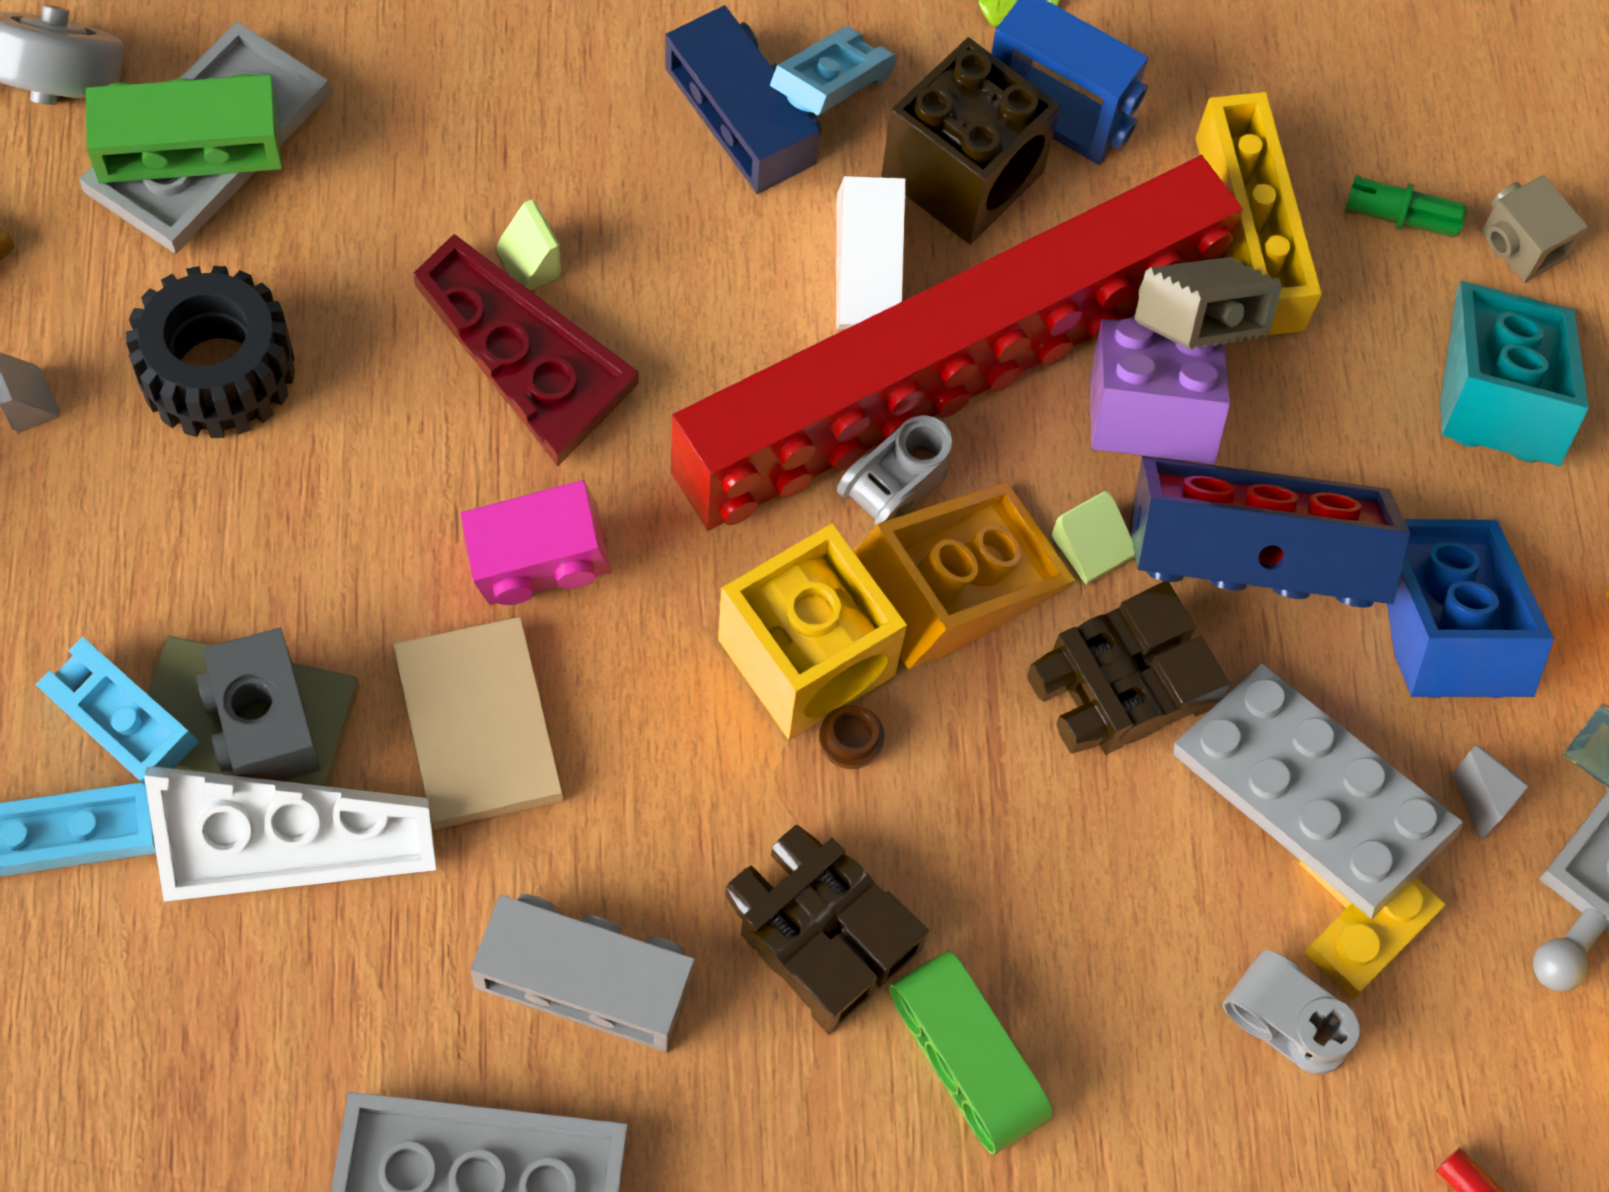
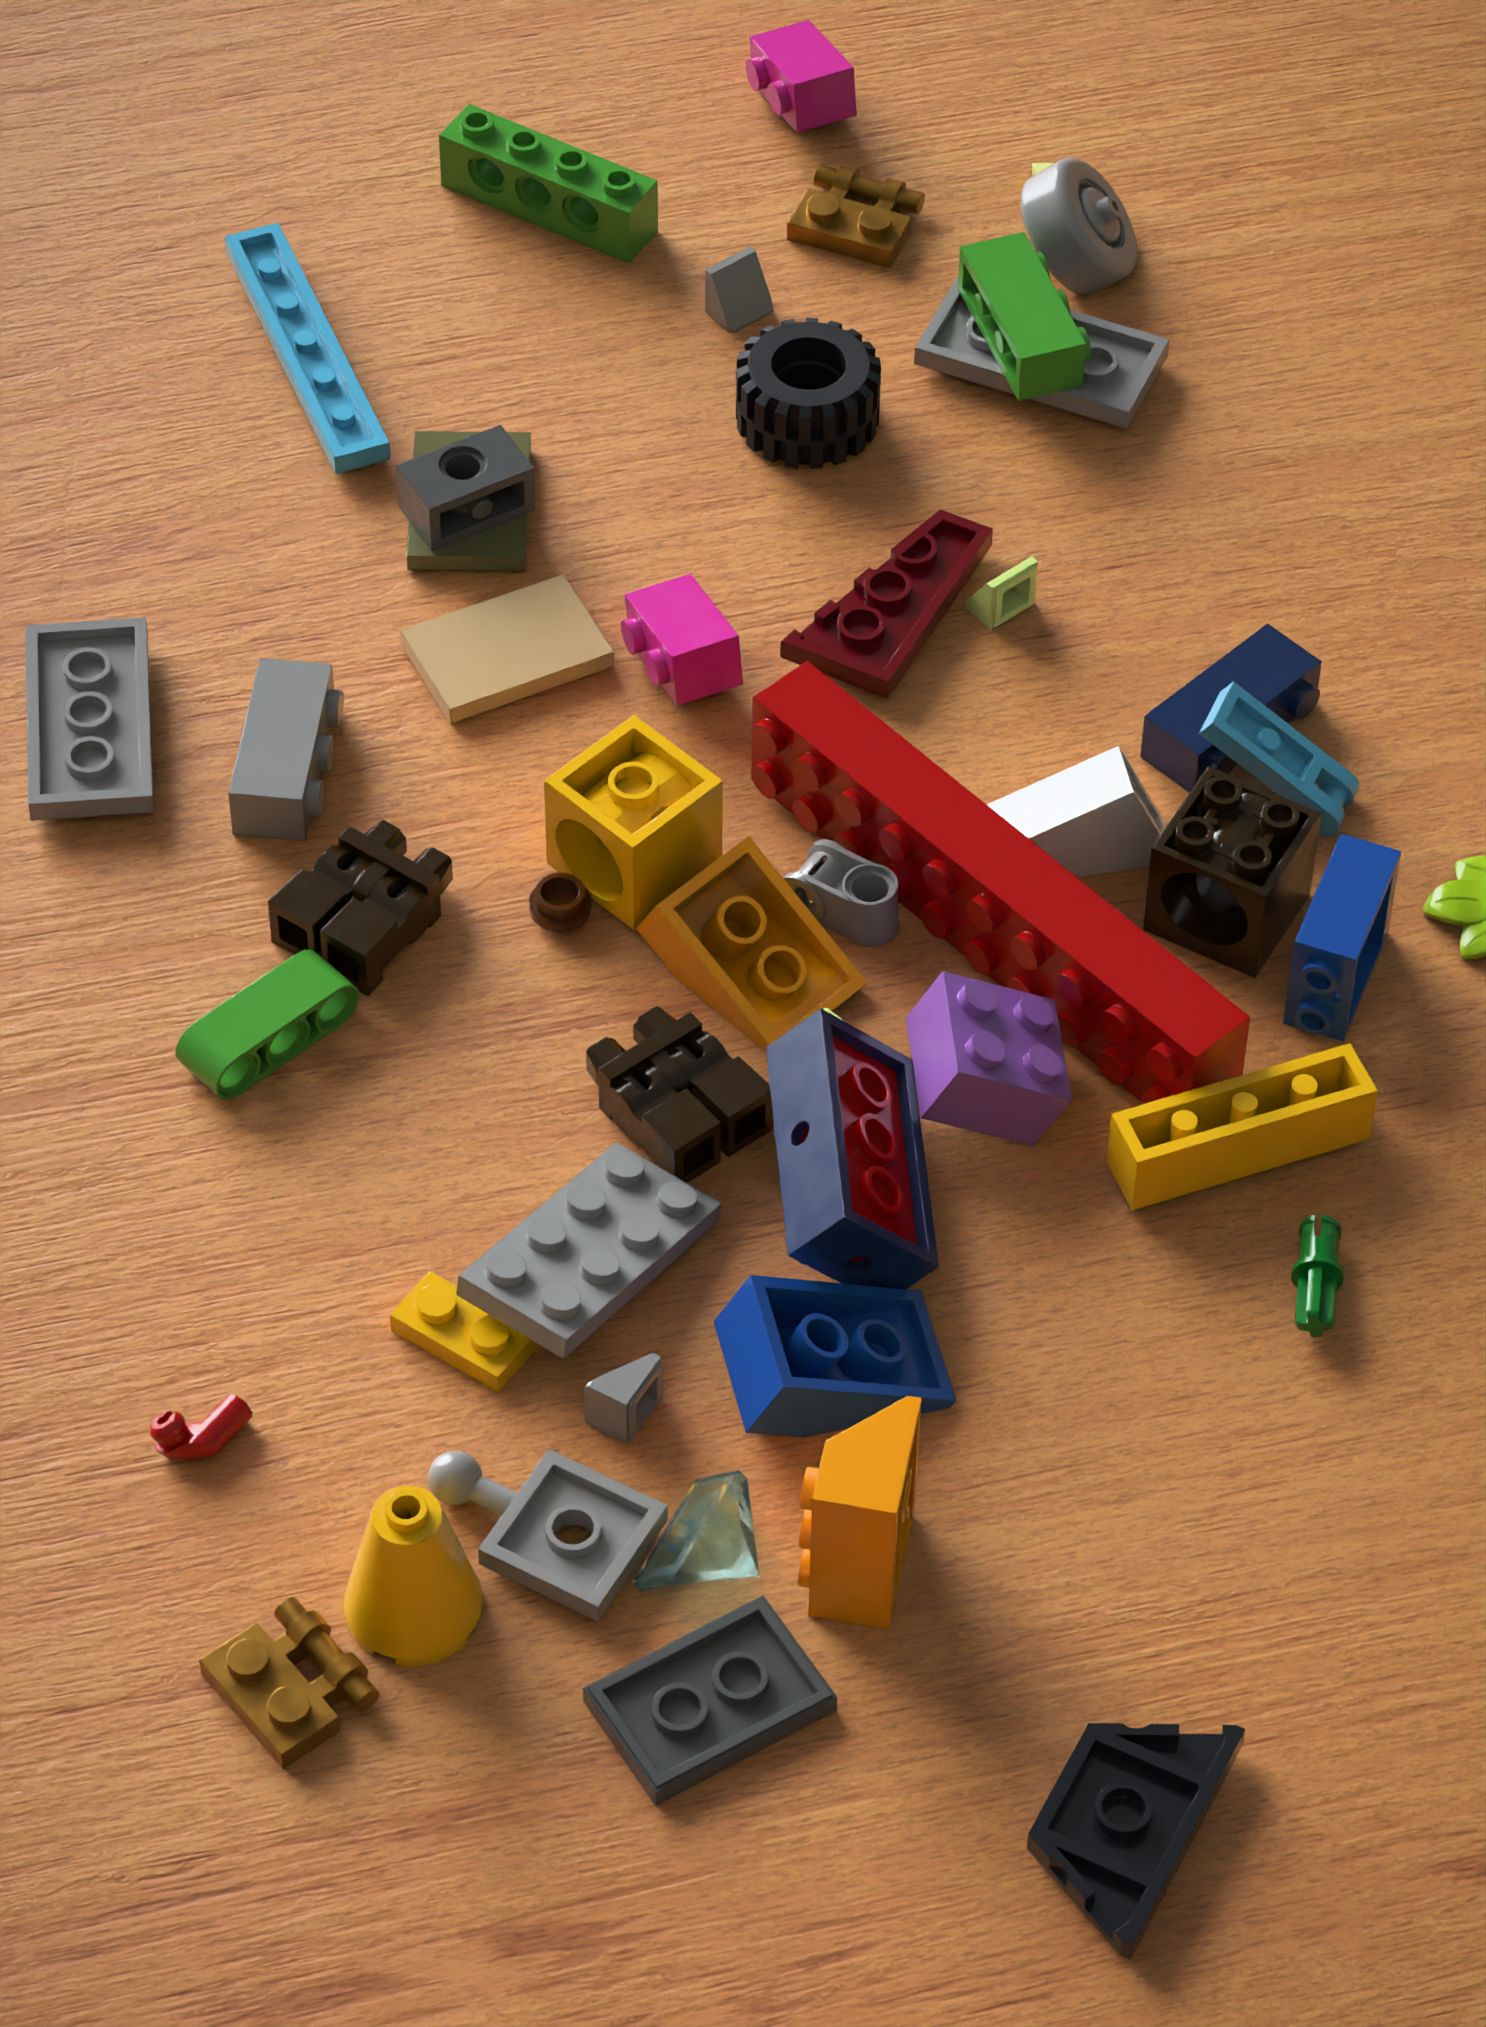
camera: 85 degrees right, 15 degrees down
medium azure plate [35,637,200,786] -> none
white wing [144,766,436,902] -> none
dark tan brick [1134,257,1282,351] -> none
light grey piece [1222,950,1359,1075] -> none
teal slope [1440,280,1589,466] -> none
dark tan brick [1481,175,1588,283] -> none

